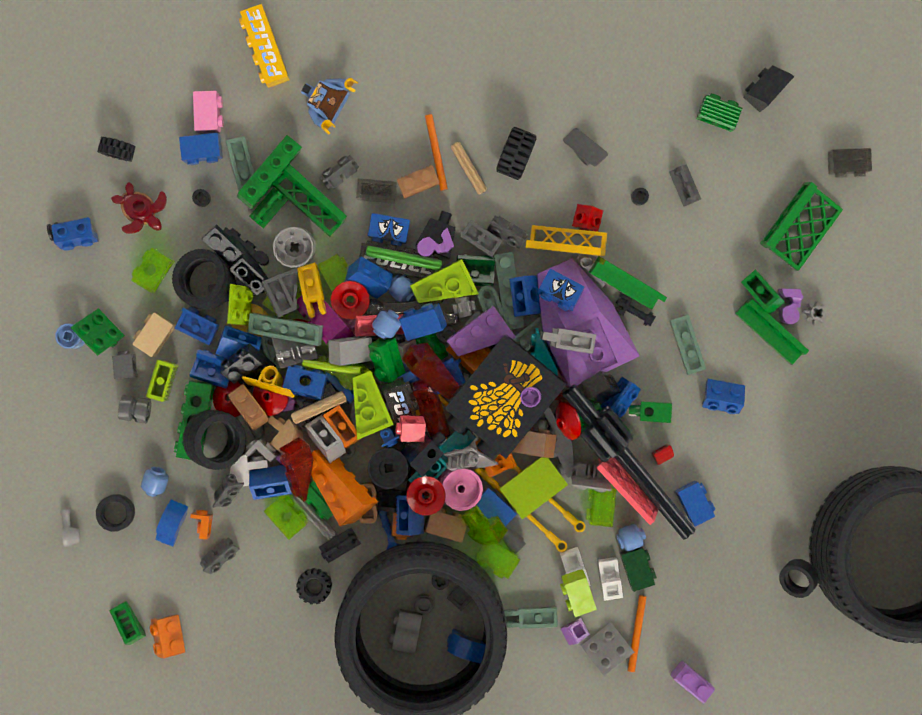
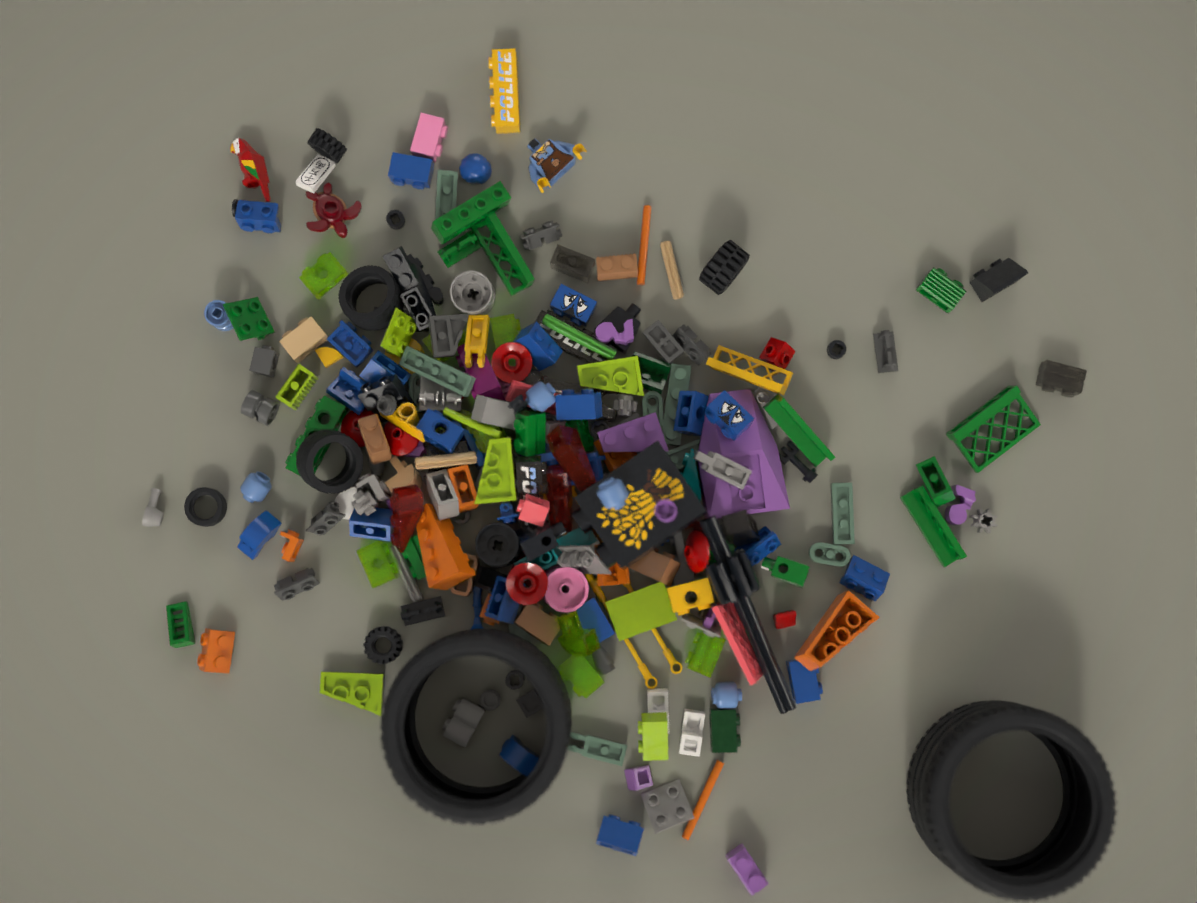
camera: 15 degrees right, 5 degrees down
medium blue head [389,275,415,303] -> none
dark grey piece [563,128,608,167] -> none
black tyre [779,559,819,598] -> none
none -> red animal [230,138,271,202]
none -> white tile [296,154,335,193]
none -> yellow tile [315,347,344,368]
none -> lime wing [320,671,384,716]
none -> light grey gear [351,490,377,516]
none -> dark grey plate [377,395,396,416]
none -> blue hair [459,153,492,184]
none -> black bush [508,394,529,415]
none -> blue brick [596,814,644,856]
none -> medium blue head [597,477,629,510]
none -> yellow brick [666,578,714,616]
none -> medium lavender tile [703,603,716,630]
none -> orange wedge [794,590,880,671]
none -> sand green plate [808,542,851,567]

